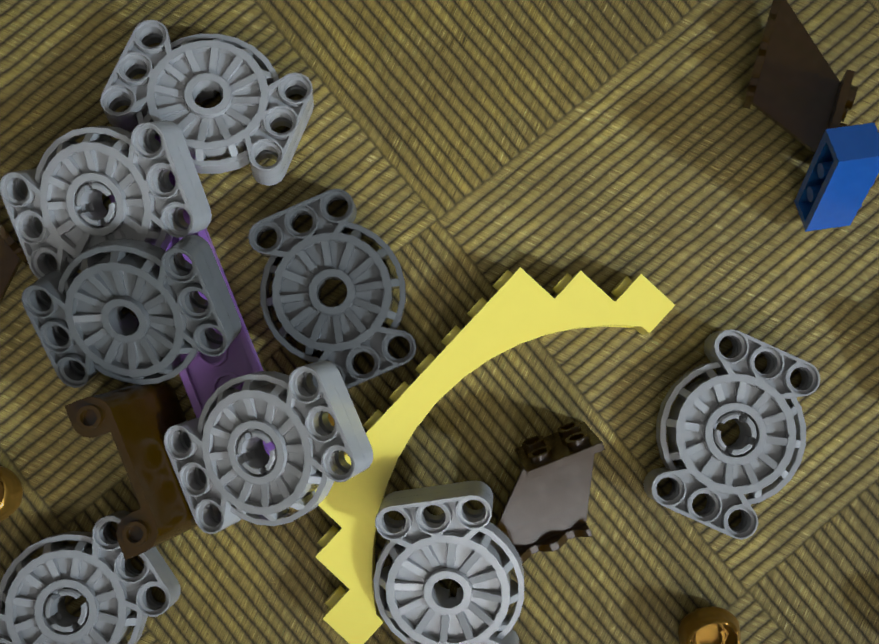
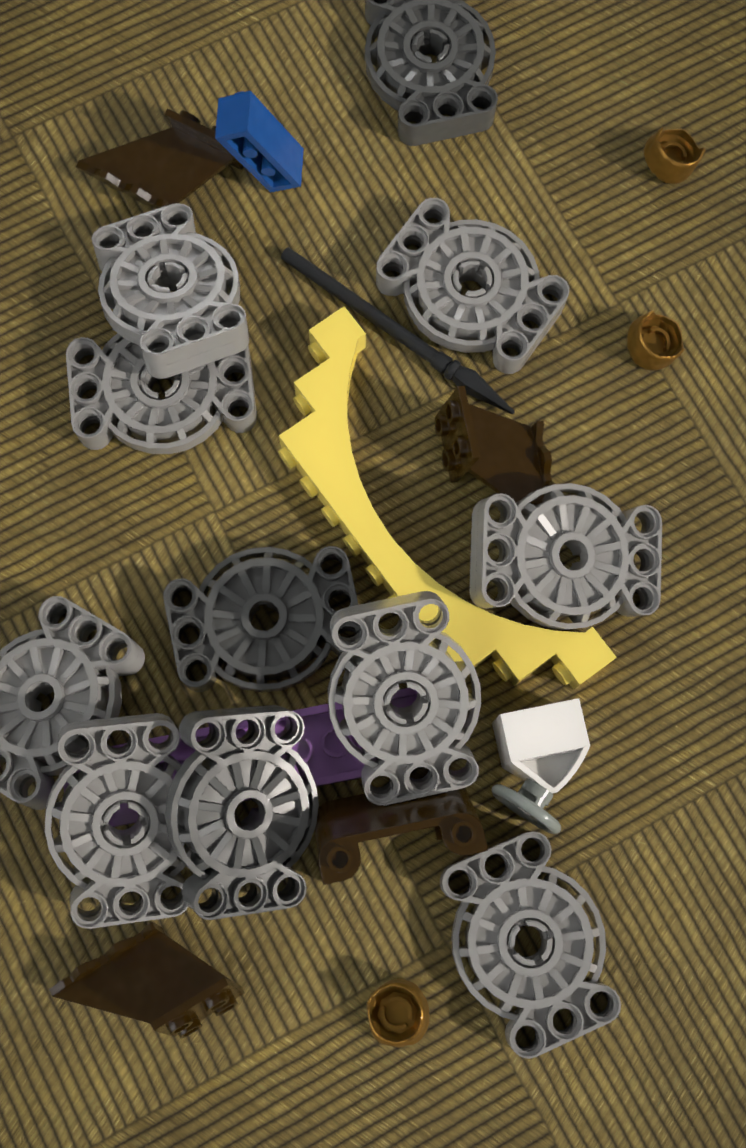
camera: 80 degrees left, 10 degrees down
none -> light grey piece [66,333,257,454]
none -> light grey piece [92,203,249,379]
none -> black piece [281,247,515,414]
none -> white piece [492,698,590,834]

